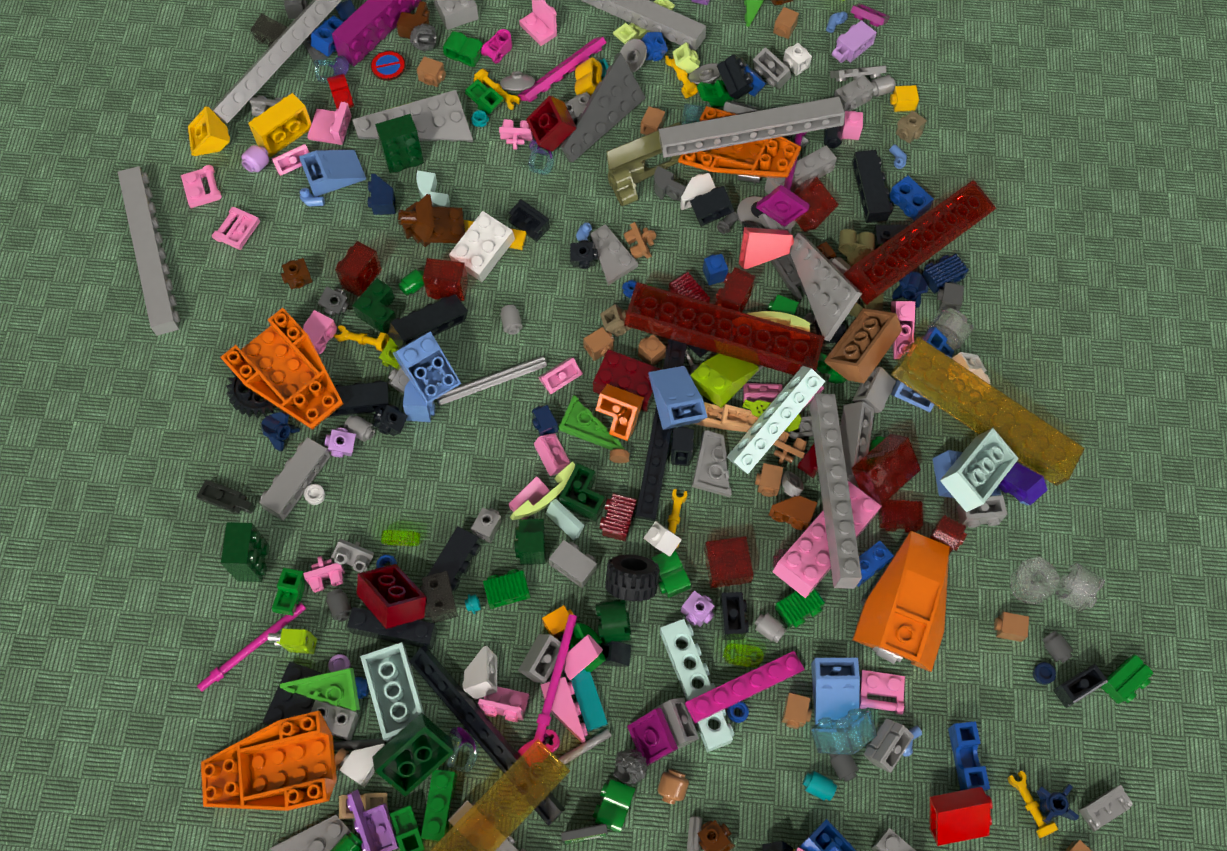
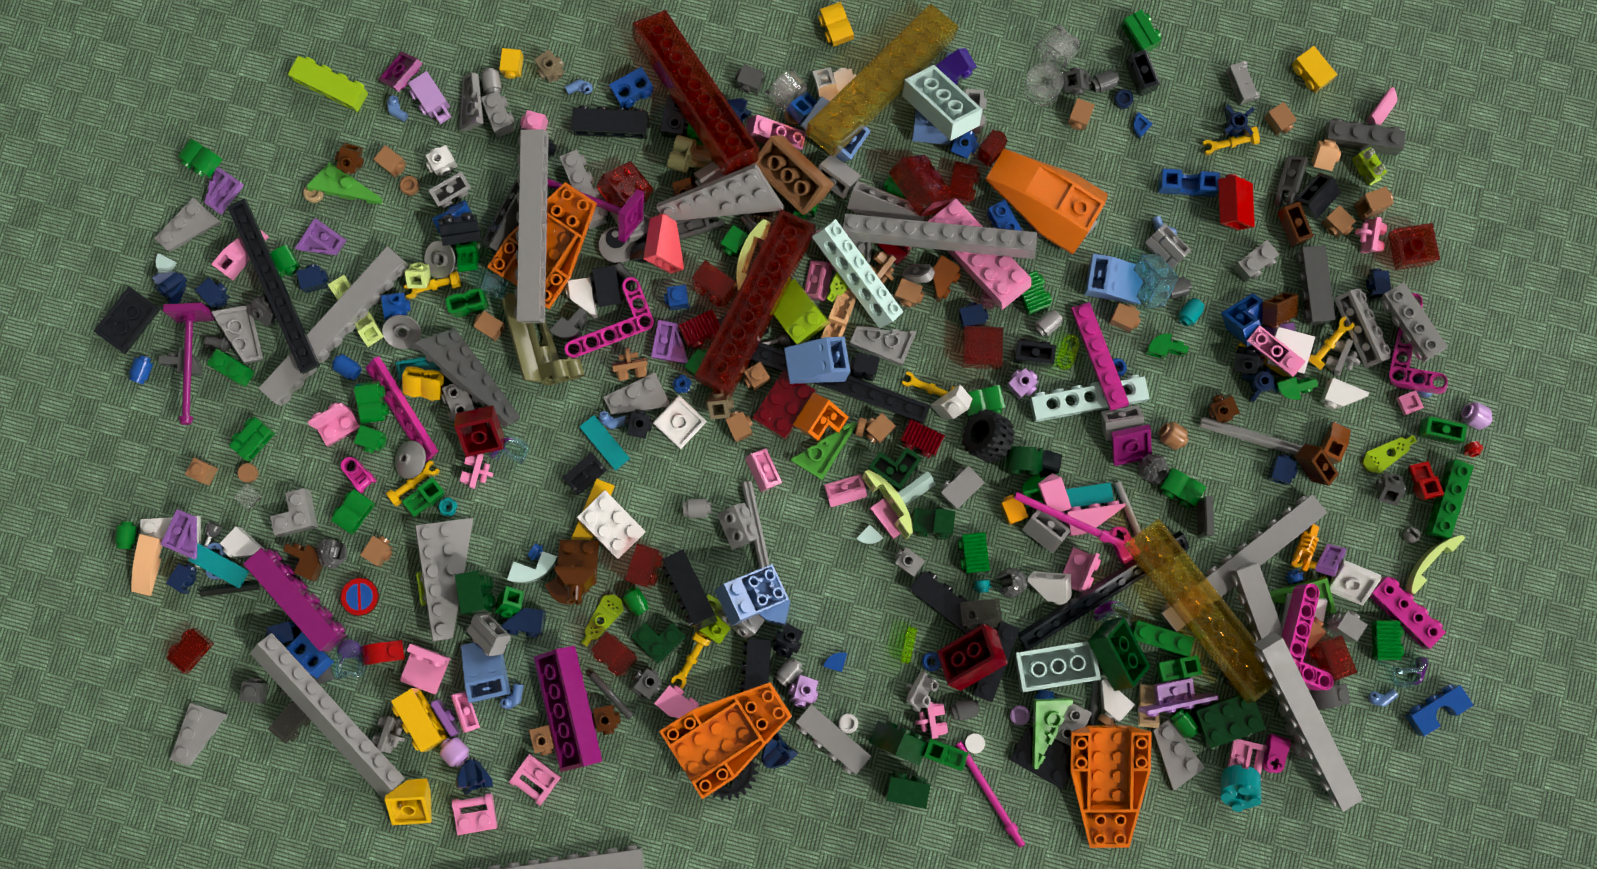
camera: 75 degrees left, 15 degrees up
pearl dark grey hinge [196,479,255,514] -> none
lime piece [268,628,317,654] -> none
dark blue brick [532,405,558,436] -> none
bright pink plate [859,670,905,715] -> none
dark blue brick [922,253,968,294] -> none
none -> blue brick [332,354,362,381]
none -> green brick [354,381,389,424]
none -> green brick [354,425,387,454]
none -> medium nougat tile [400,176,420,196]
none -> medium lavender plate [431,699,461,737]
none -> green brick [445,288,489,318]
none -> dark blue brick [456,759,493,795]
none -> light grey brick [466,612,511,656]
none -> green brick [495,586,524,618]
none -> blue plate [527,543,544,561]
none -> medium nougat brick [529,725,555,756]
none -> magenta brick [533,645,602,772]
none -> dark pink beam [565,277,654,358]
none -> teal tile [580,415,630,471]
none -> lime piece [581,594,624,647]
none -> dark grey bar [589,672,634,720]
none -> medium lavender wing [651,320,688,364]
none -> white tile [653,395,707,449]
none -> light grey brick [717,503,760,550]
none -> yellow brick [818,1,854,47]
none -> blue tile [823,652,847,672]
none -> light aqua tile [856,525,884,544]
none -> medium nougat brick [865,413,896,445]
none -> dark green brick [869,721,928,766]
none -> blue brick [950,131,979,159]
none -> dark blue brick [958,302,989,330]
none -> white tile [965,733,985,754]
none -> dark grey piece [997,567,1028,598]
none -> dark grey brick [1062,67,1091,96]
none -> blue tile [1133,112,1152,139]
none -> green brick [1145,333,1189,359]

